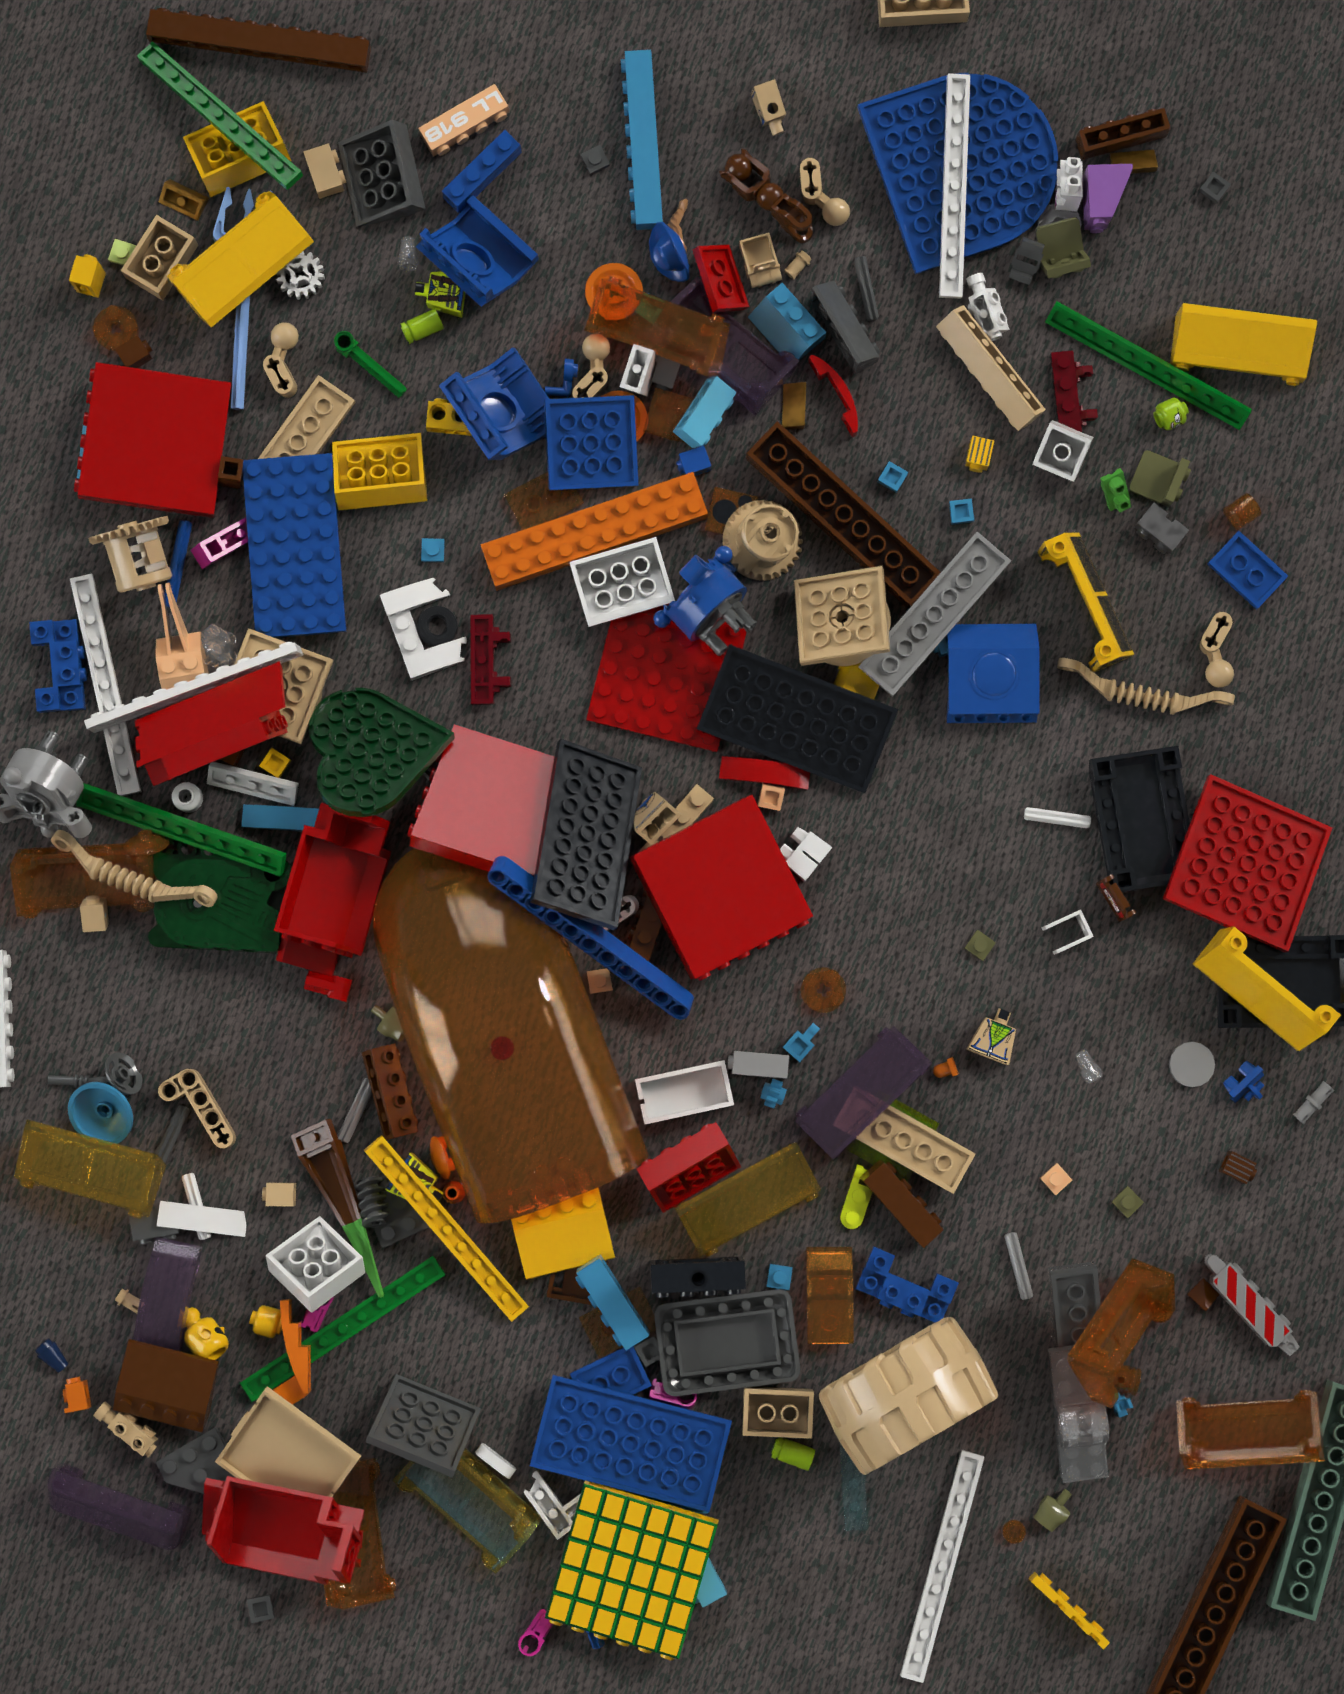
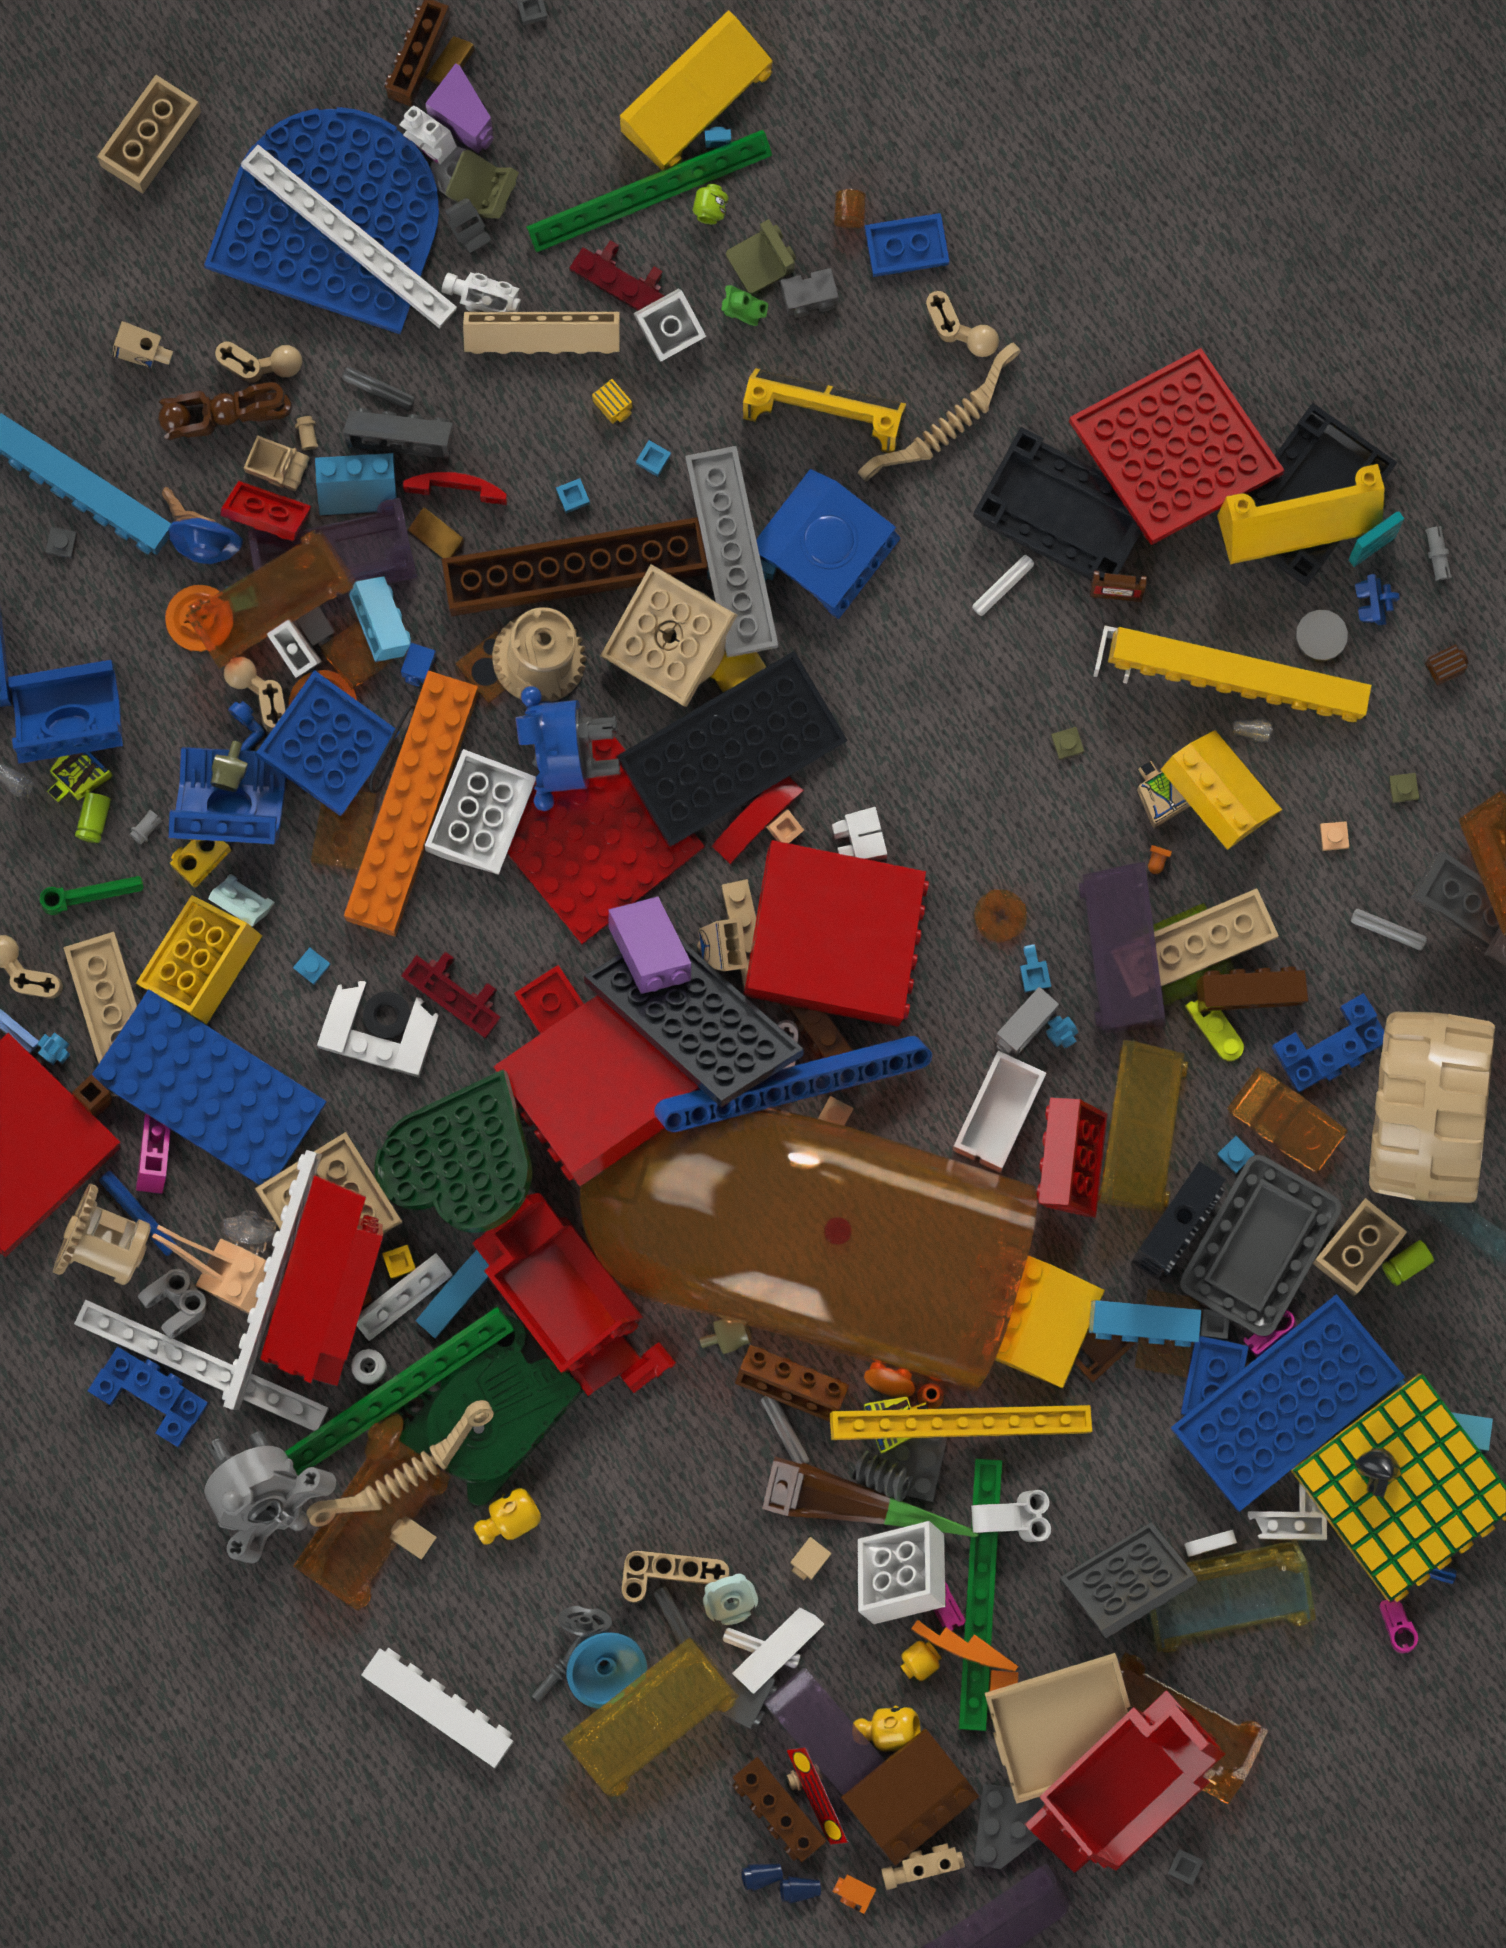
camera: 50 degrees left, 5 degrees down
none -> dark azure gear [37,1032,70,1065]
none -> light grey pin [129,810,162,844]
none -> light grey piece [138,1269,207,1339]
none -> light aqua plate [208,874,275,926]
none -> olive piece [210,741,248,792]
none -> black piece [369,705,416,793]
none -> yellow piece [474,1488,541,1545]
none -> red plate [514,965,584,1034]
none -> medium lavender brick [609,897,691,994]
none -> light aqua plate [703,1574,758,1625]
none -> dark azure plate [705,127,731,148]
none -> reddish brown brick [732,1756,826,1862]
none -> dark blue cone [741,1864,783,1891]
none -> sticker [787,1747,848,1844]
none -> white piece [971,1490,1051,1542]
none -> yellow brick [1108,627,1371,722]
none -> yellow slope [1160,730,1282,850]
none -> teal tile [1349,512,1405,567]
none -> black piece [1355,1448,1401,1497]

